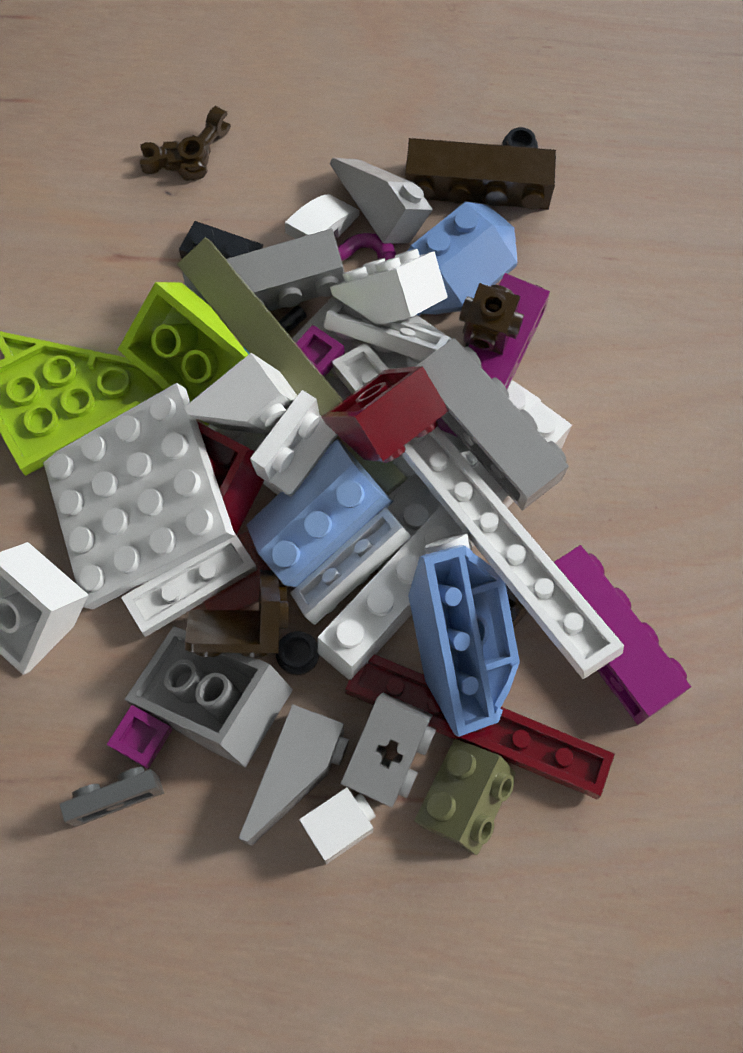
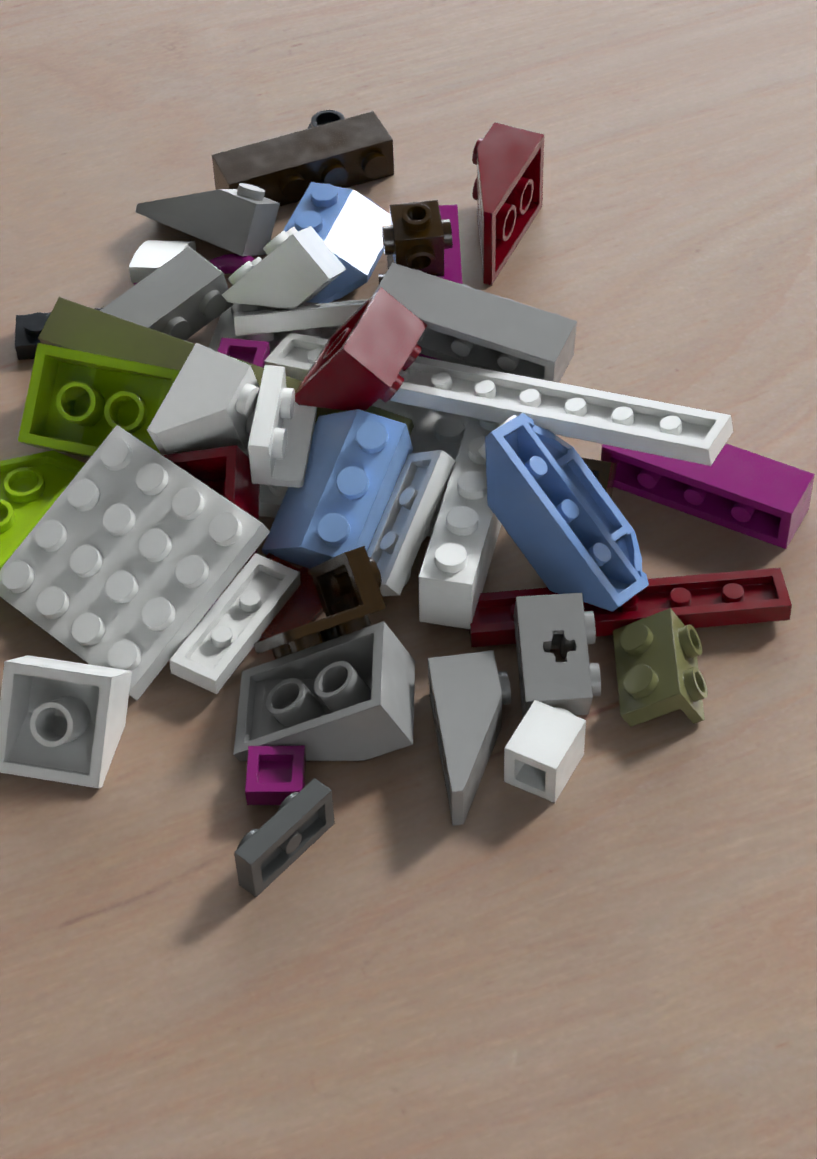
camera: 25 degrees left, 20 degrees down
black plate [276,631,320,675] -> none
none -> dark red slope [472,122,544,286]

